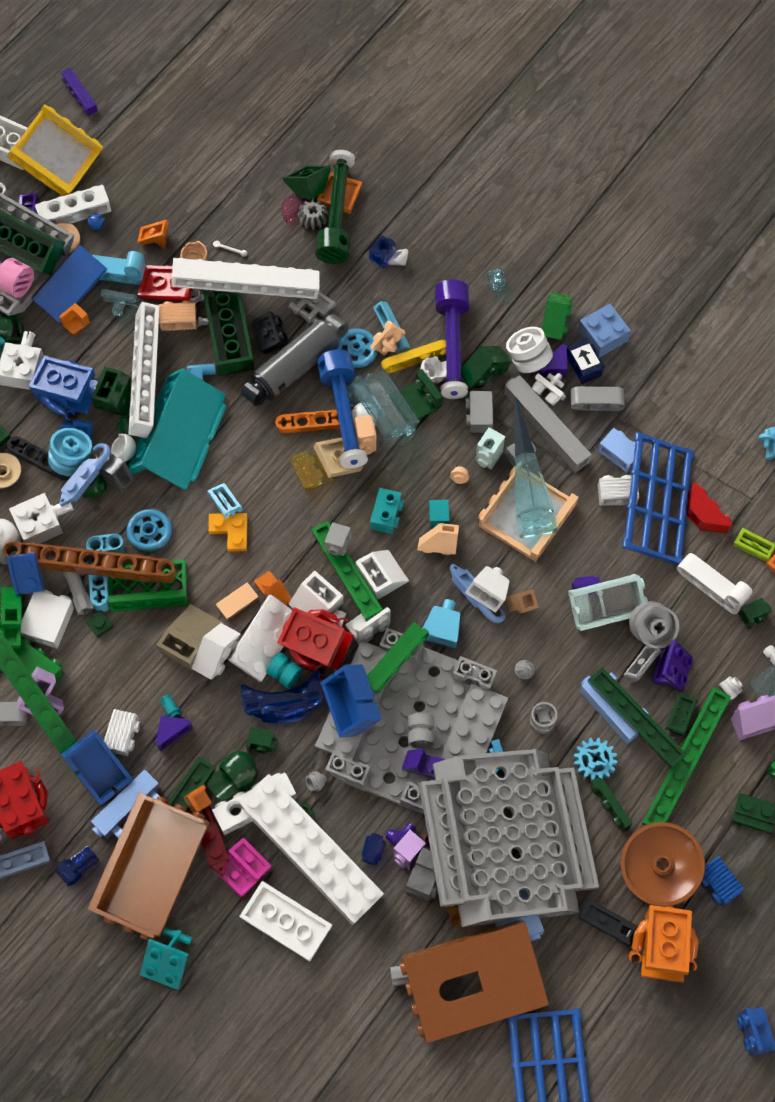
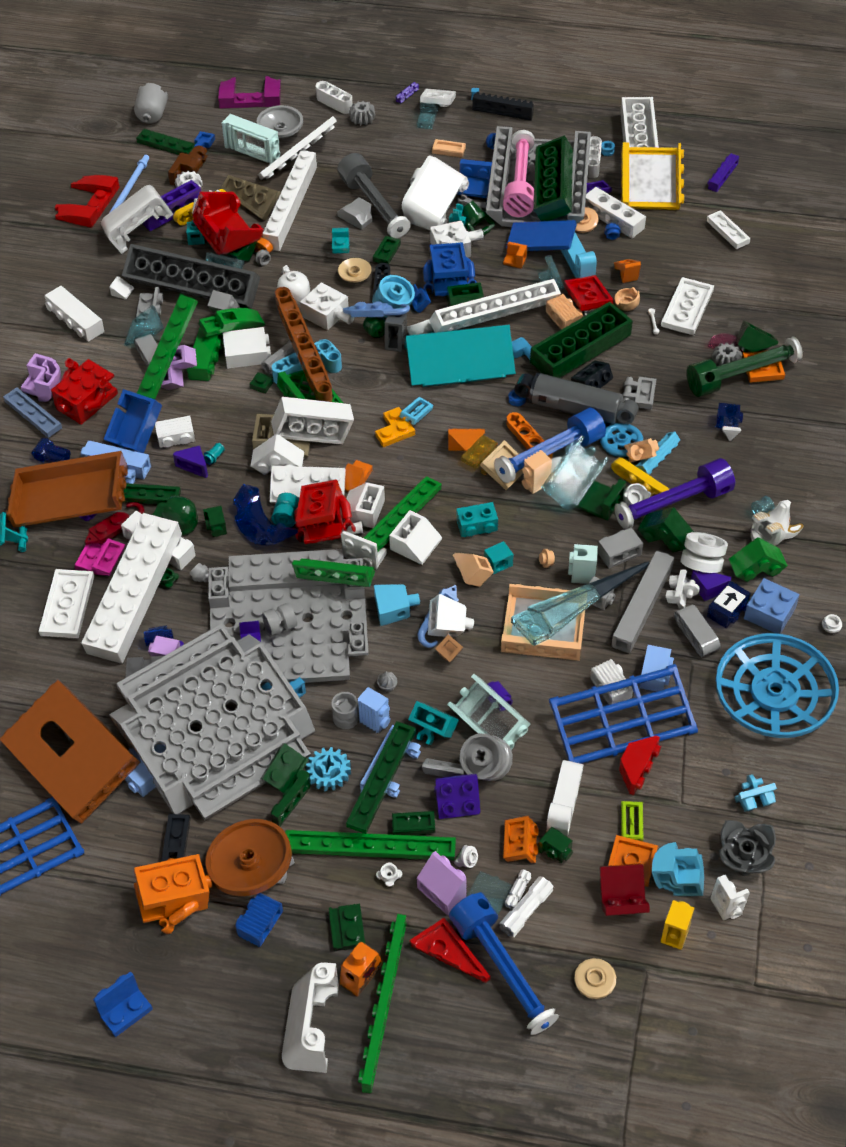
camera: 65 degrees right, 15 degrees down
blue plate [6,552,45,595] -> none
dark azure plate [126,509,172,552] -> none
white brick [171,258,319,299] -> none
orange panel [183,785,212,813] -> none
light nougat tile [216,582,259,621] -> none
blue piece [321,664,382,738] -> none
light grey brick [324,522,352,556] -> none
none -> dark green plate [260,743,309,794]
none -> white brick [271,397,354,445]
none -> light blue brick [358,687,390,733]
none -> white plate [376,862,402,887]
none -> teal brick [408,701,459,745]
none -> orange slope [448,429,485,451]
none -> orange bracket [503,816,539,863]
none -> blue tile [508,390,526,406]
none -> white plate [661,277,714,335]
none -> white plate [707,210,750,249]
none -> dark azure dish [715,633,839,738]
none -> white piece [751,500,804,546]
none -> white plate [822,614,842,633]

